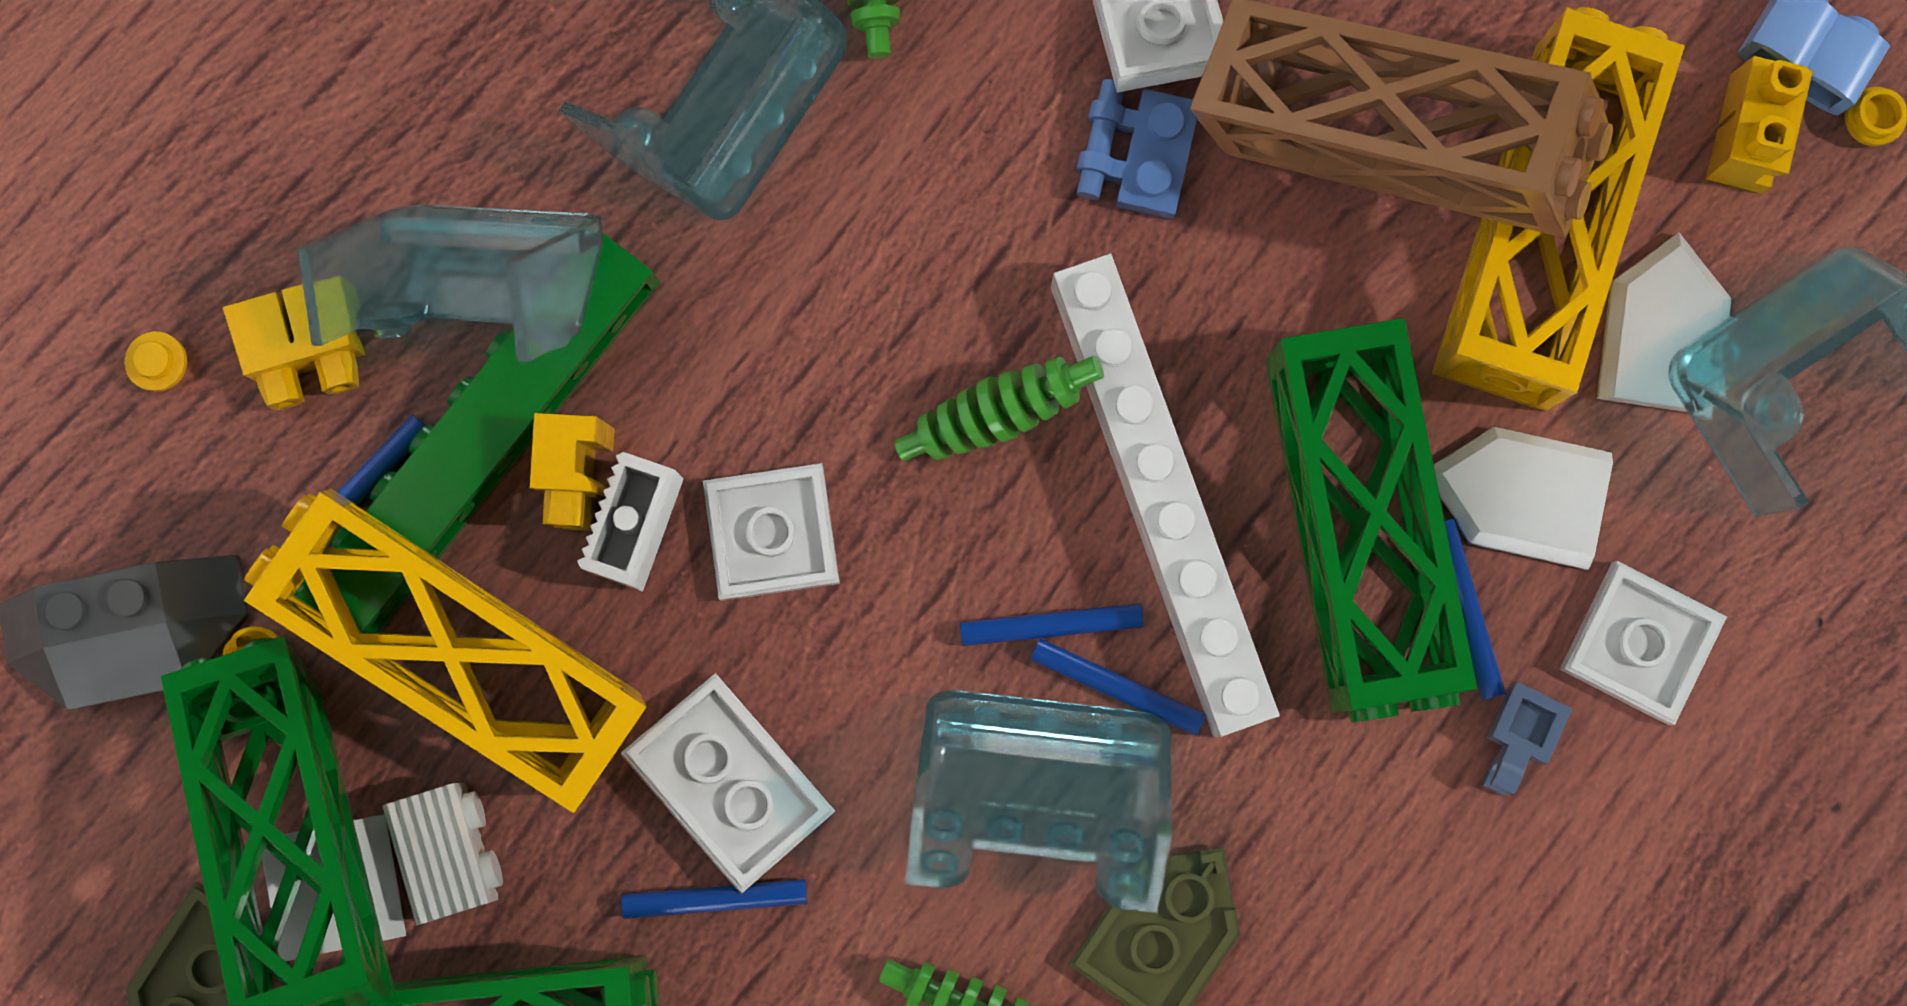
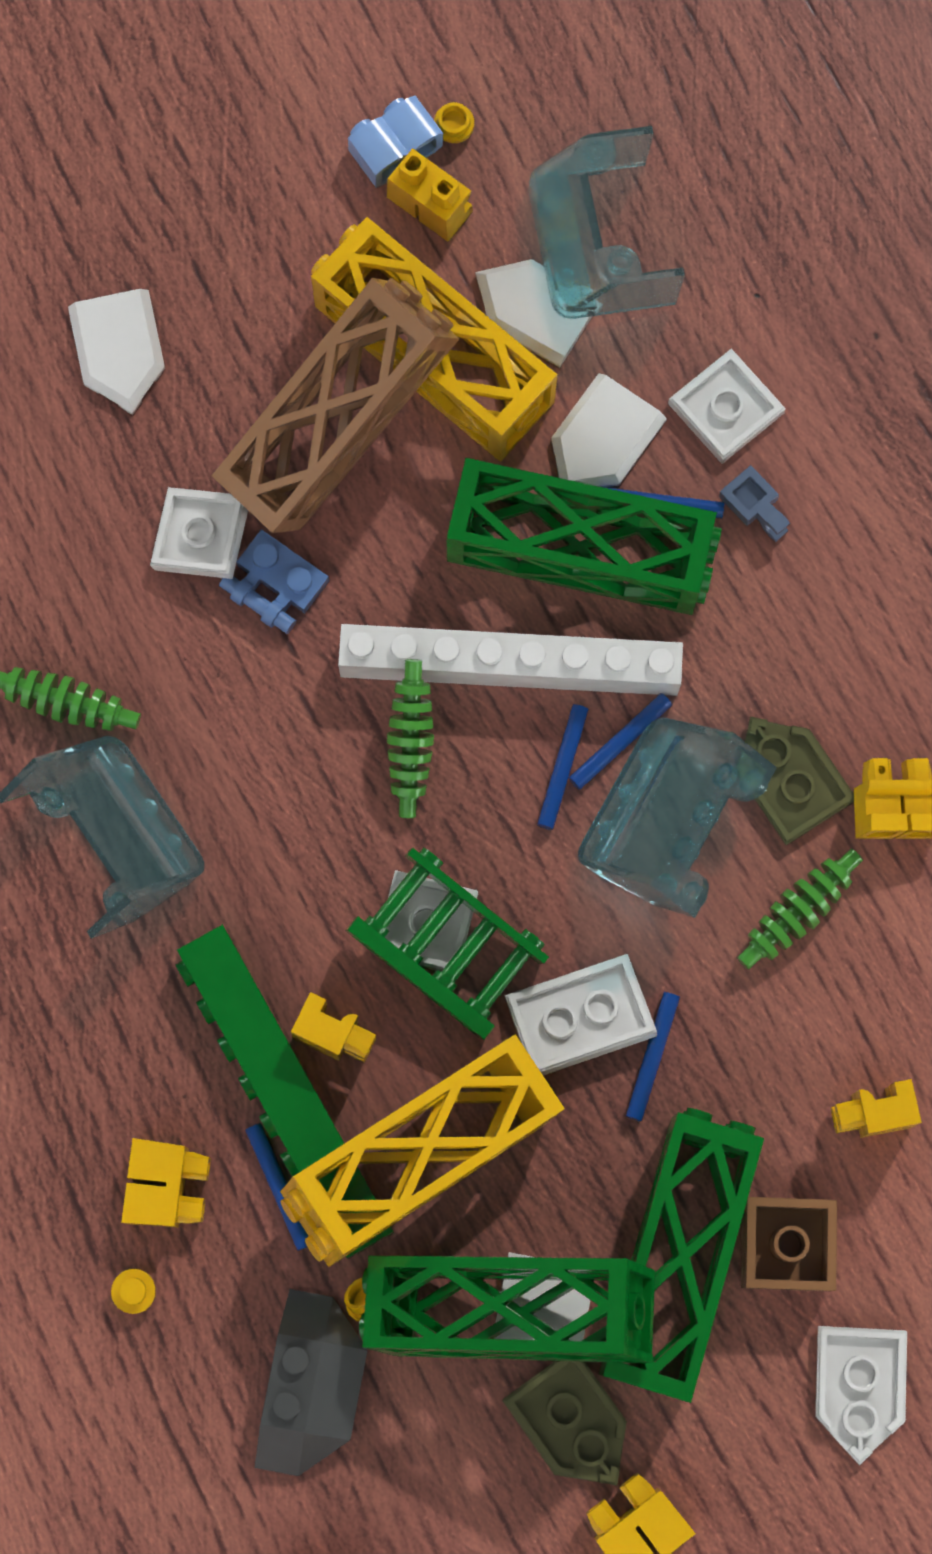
camera: 70 degrees left, 5 degrees down
clear light blue windscreen [297,205,603,362] -> none
white brick [382,782,503,926] -> none
white brick [577,452,684,592] -> none
none -> green fence [345,847,549,1040]

